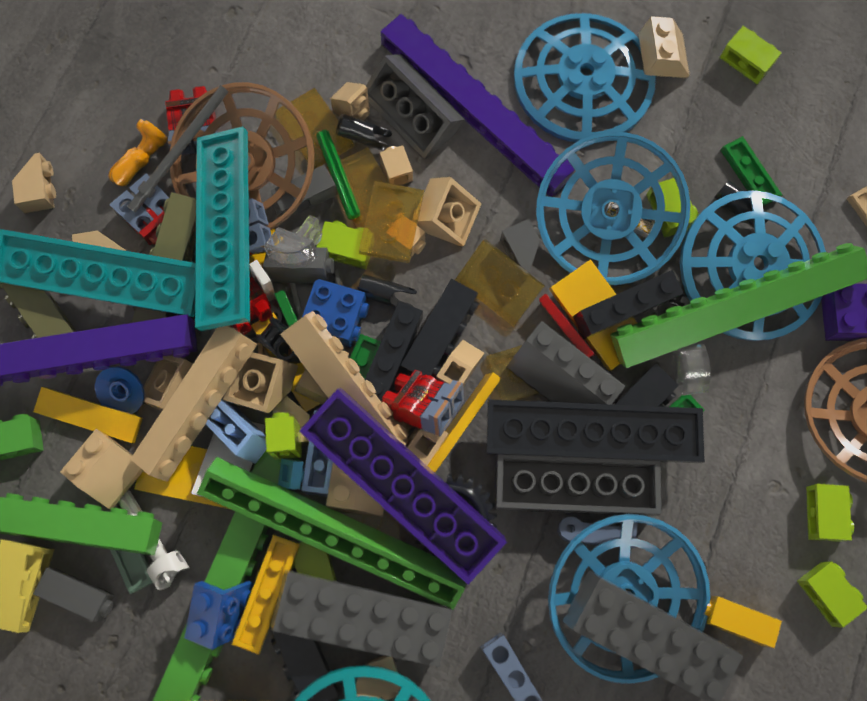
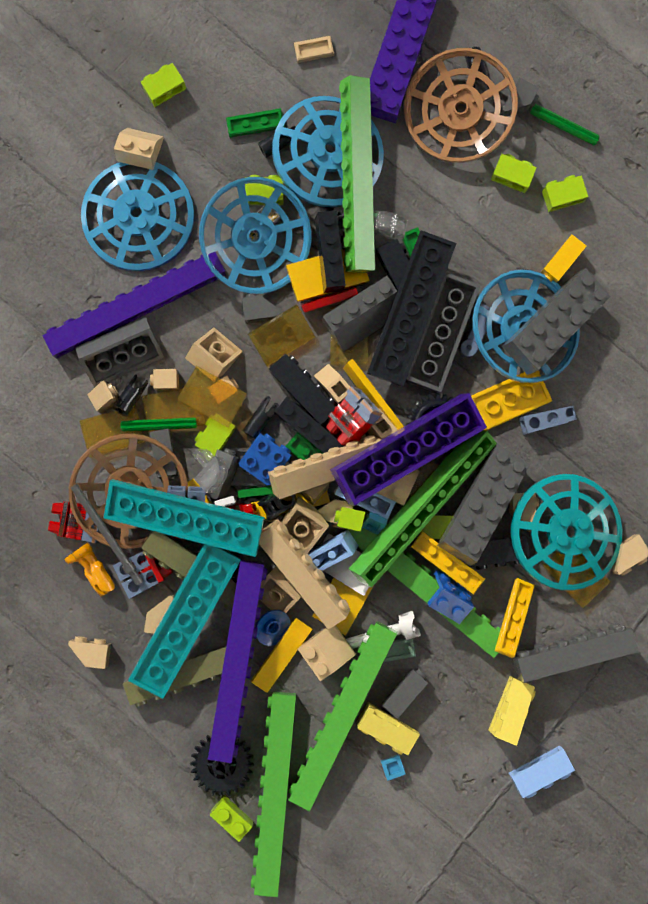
camera: 75 degrees left, 10 degrees up
none -> yellow tile [471,370,552,430]

